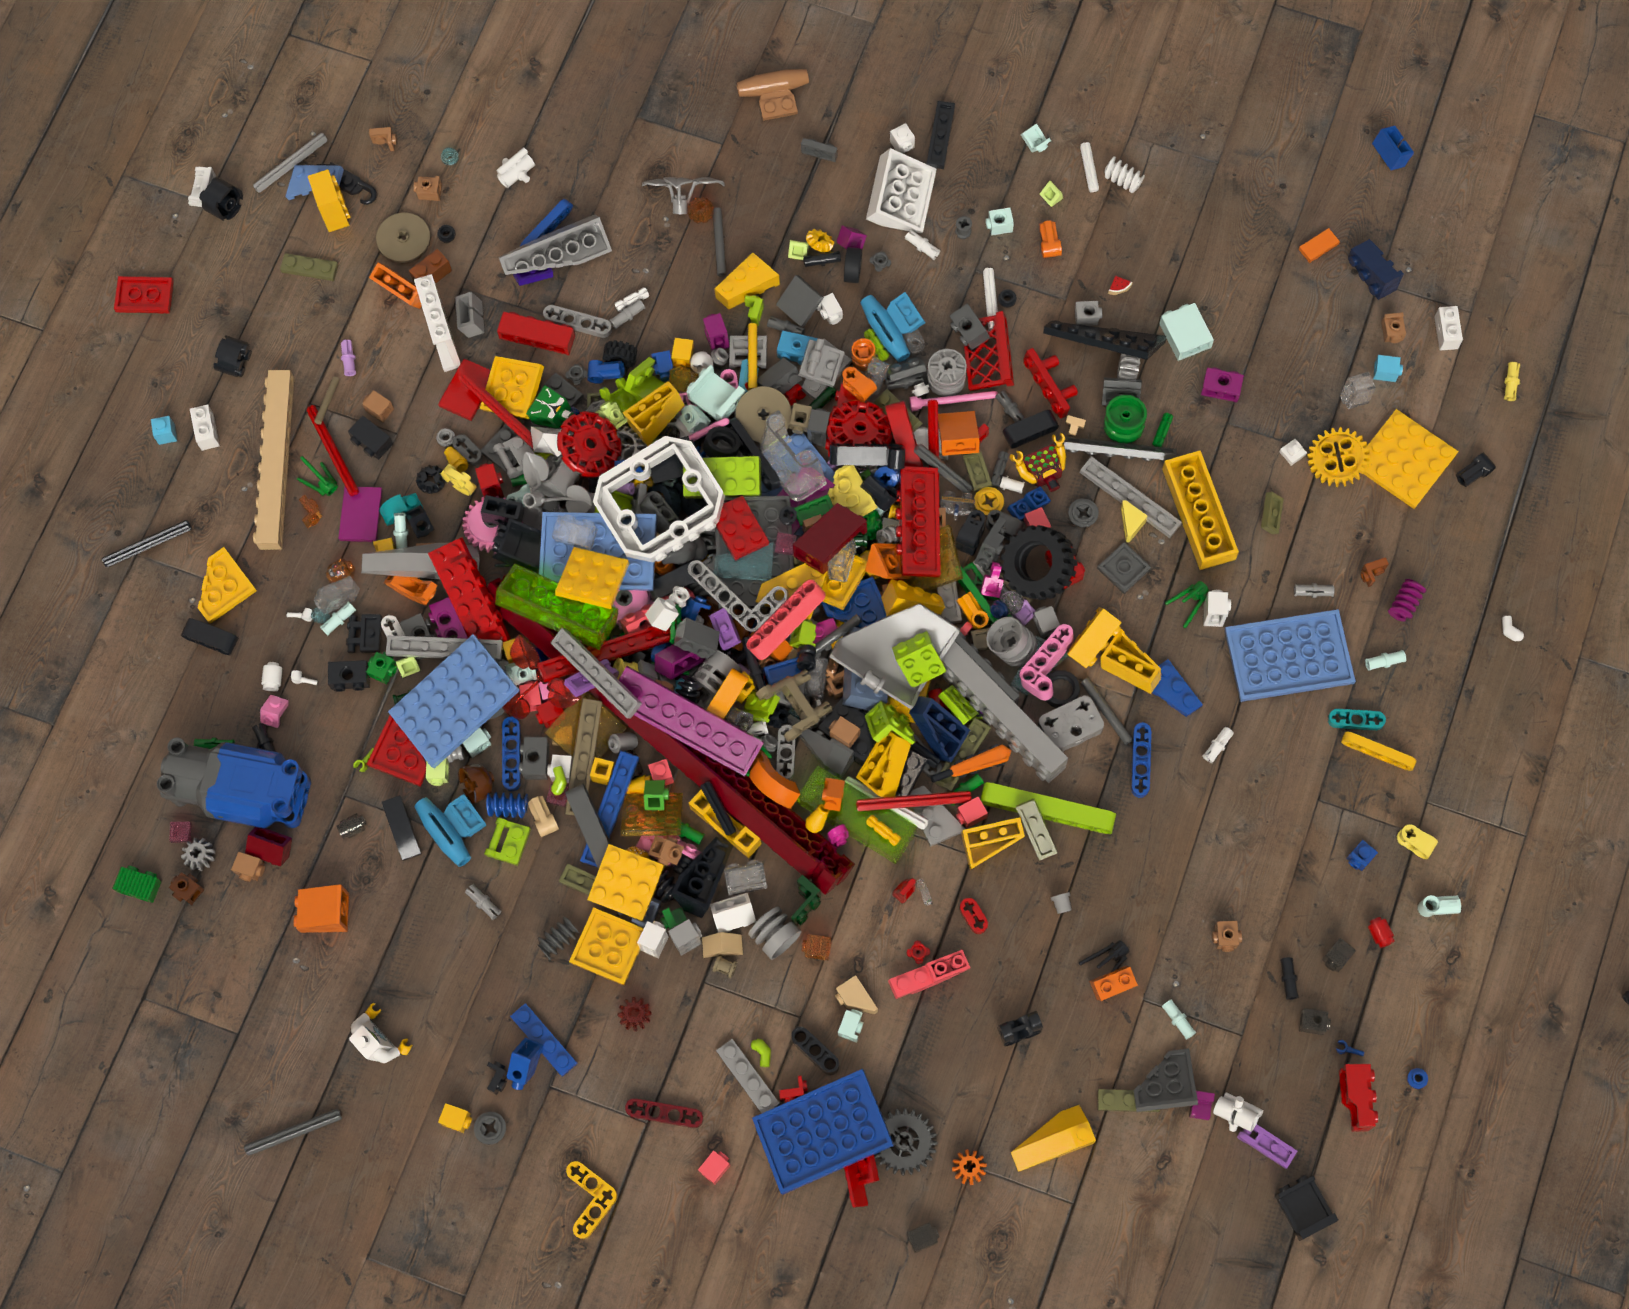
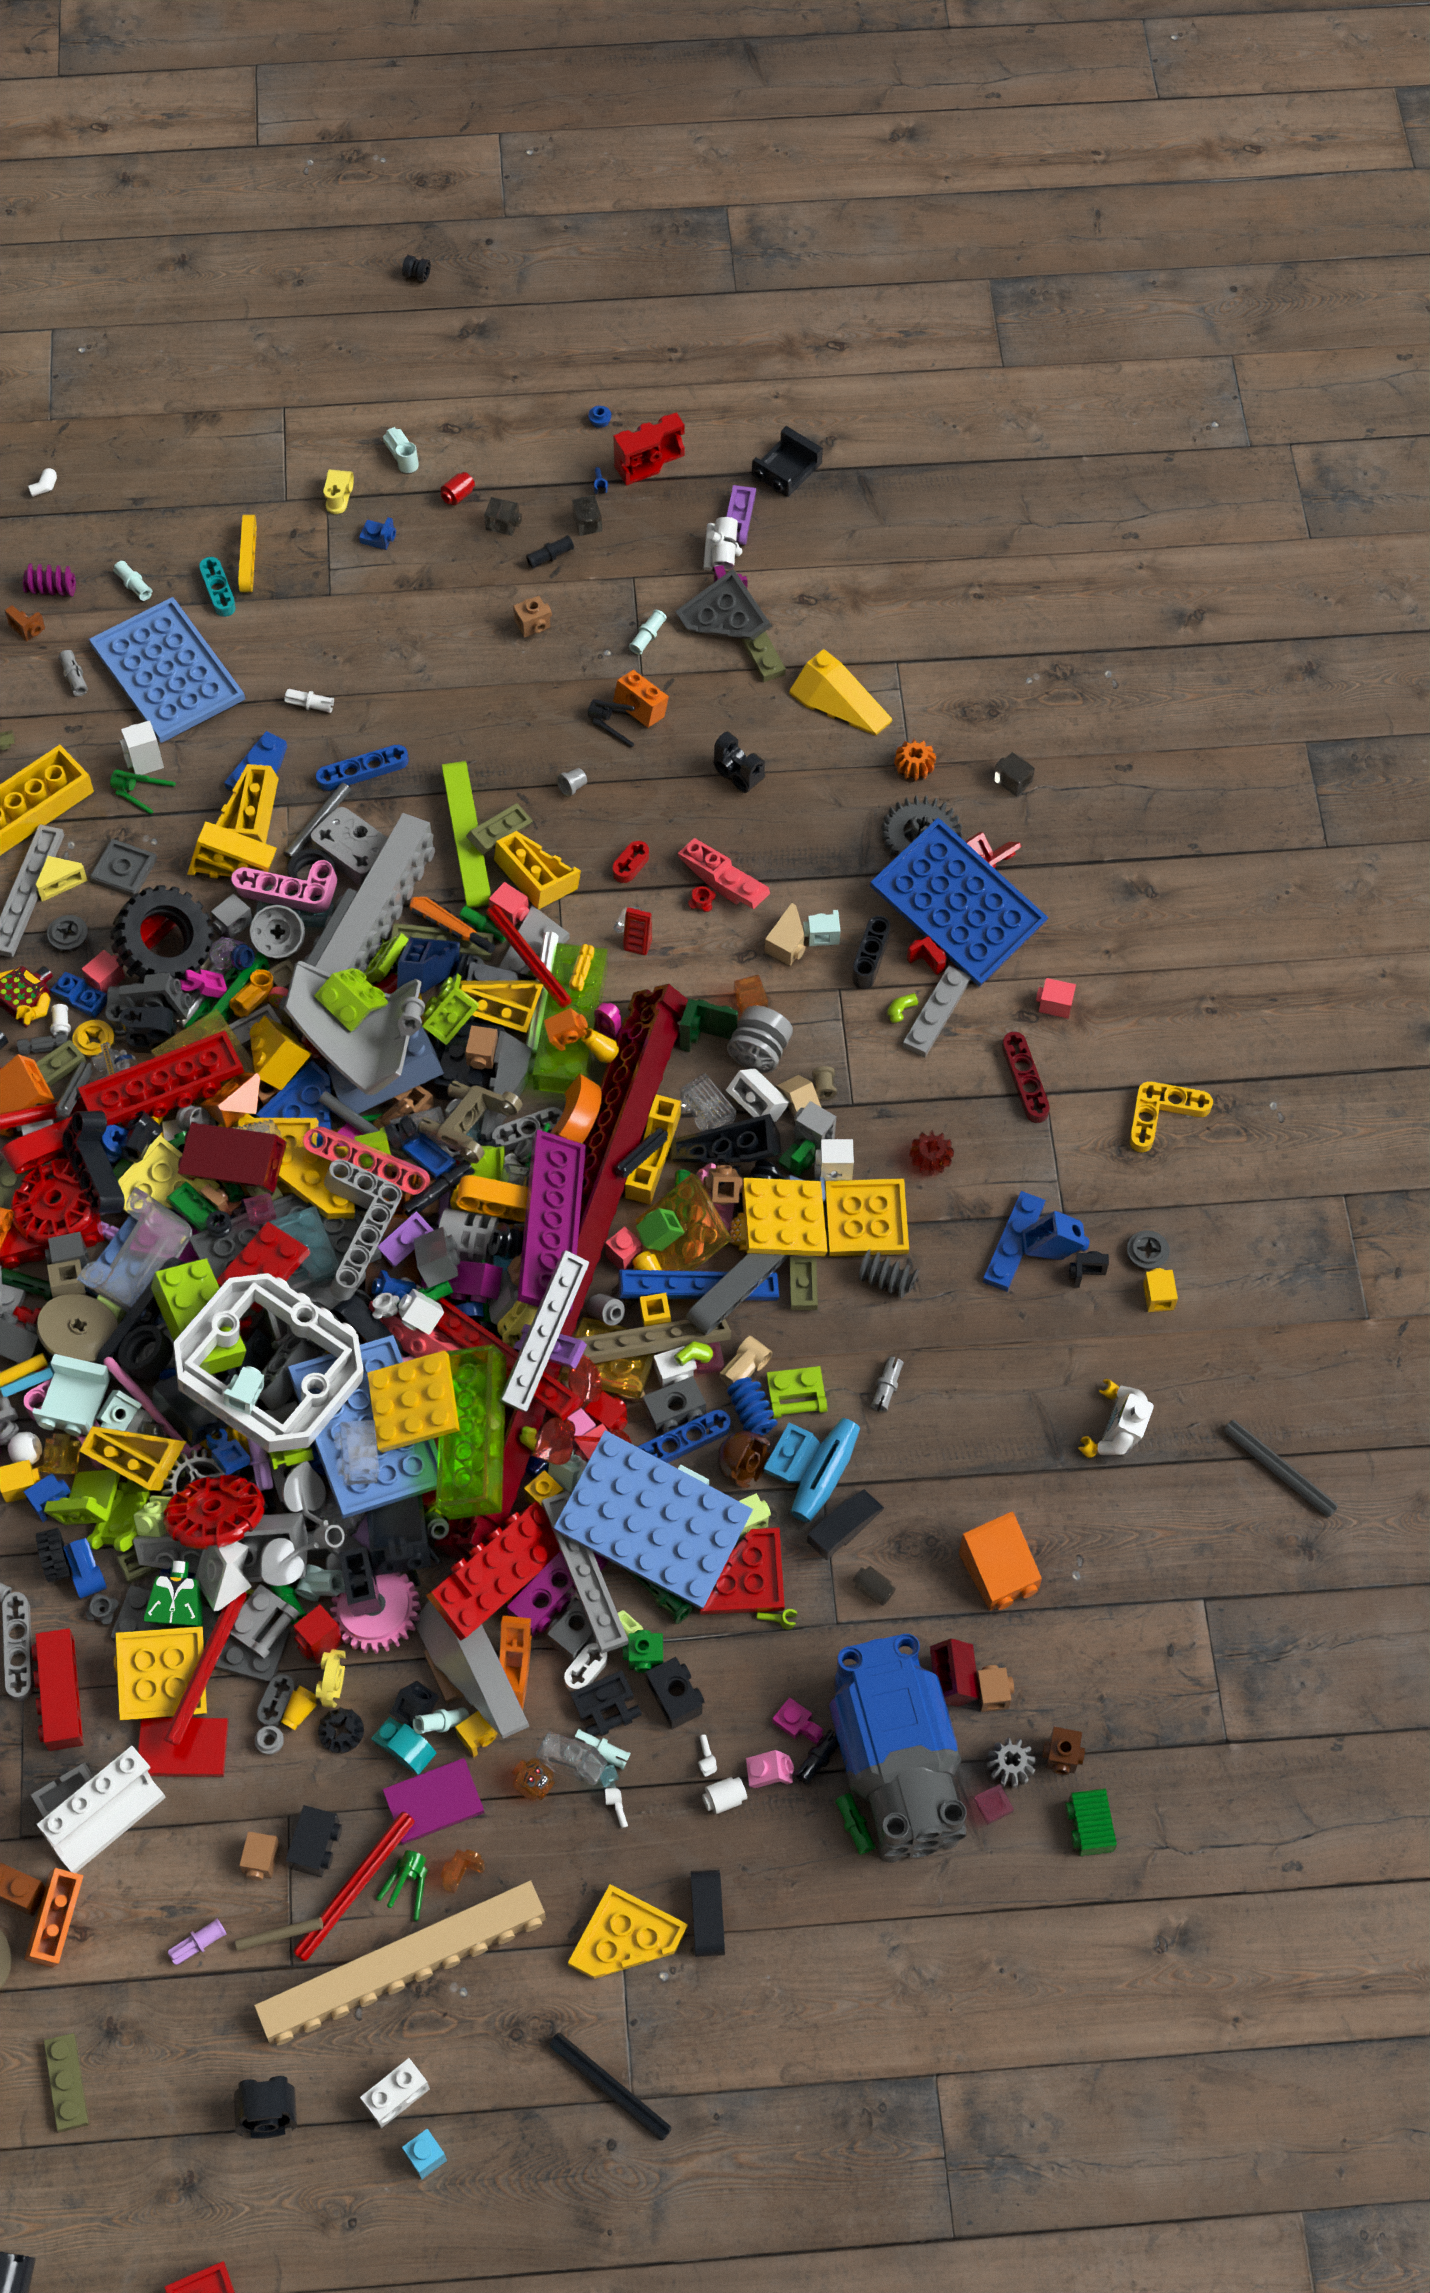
camera: 120 degrees left, 10 degrees down
none -> light aqua brick [224,1366,264,1415]
none -> lime arm [519,1426,551,1453]
none -> dark pink plate [772,1697,823,1744]

